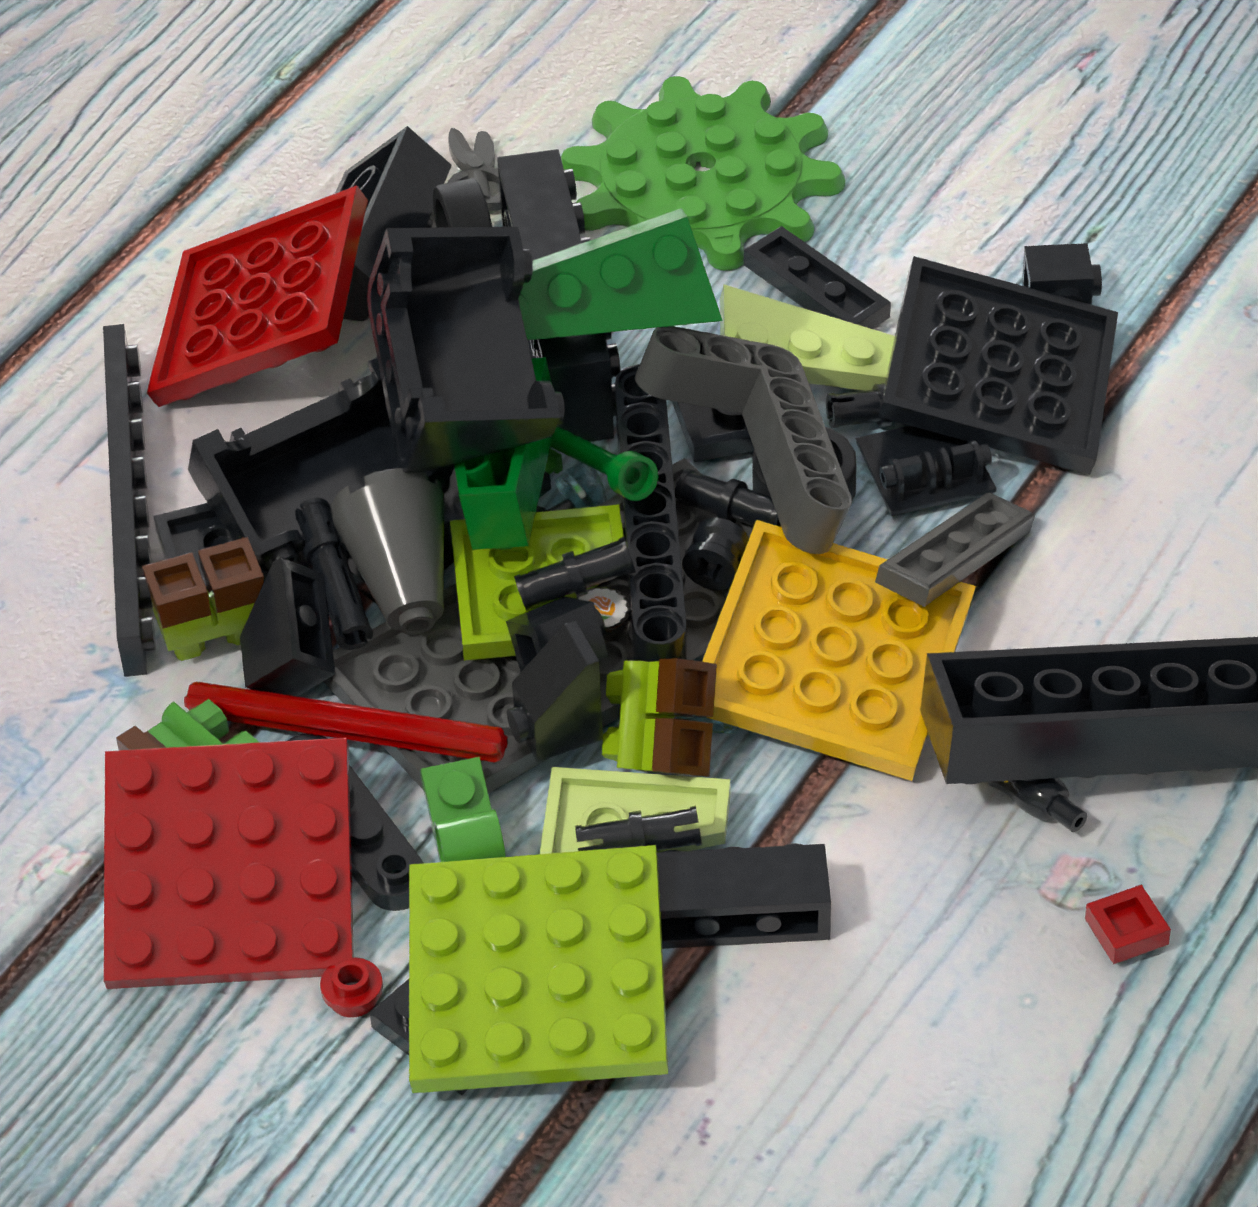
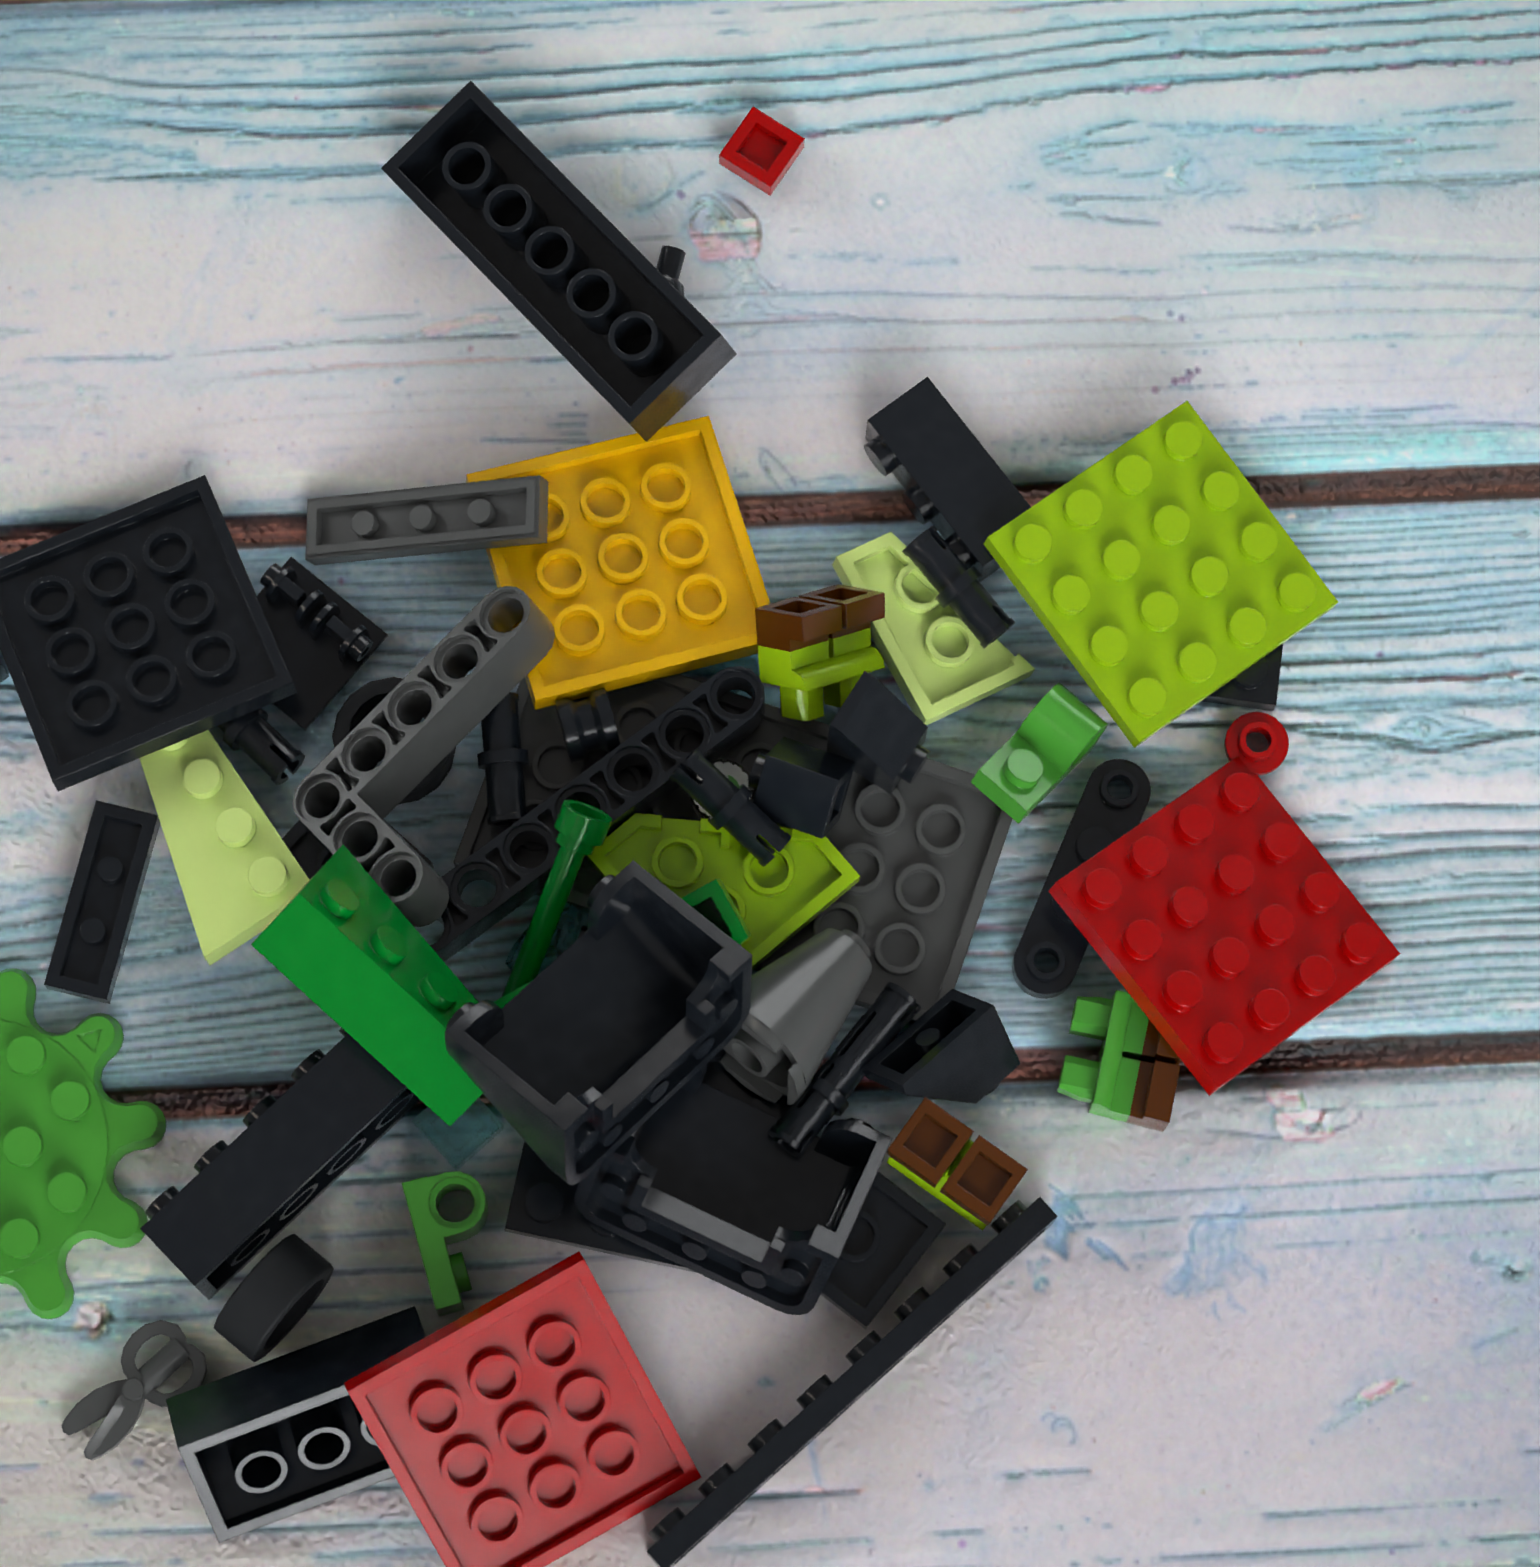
camera: 130 degrees left, 30 degrees up
red axle [184,682,508,763] -> none

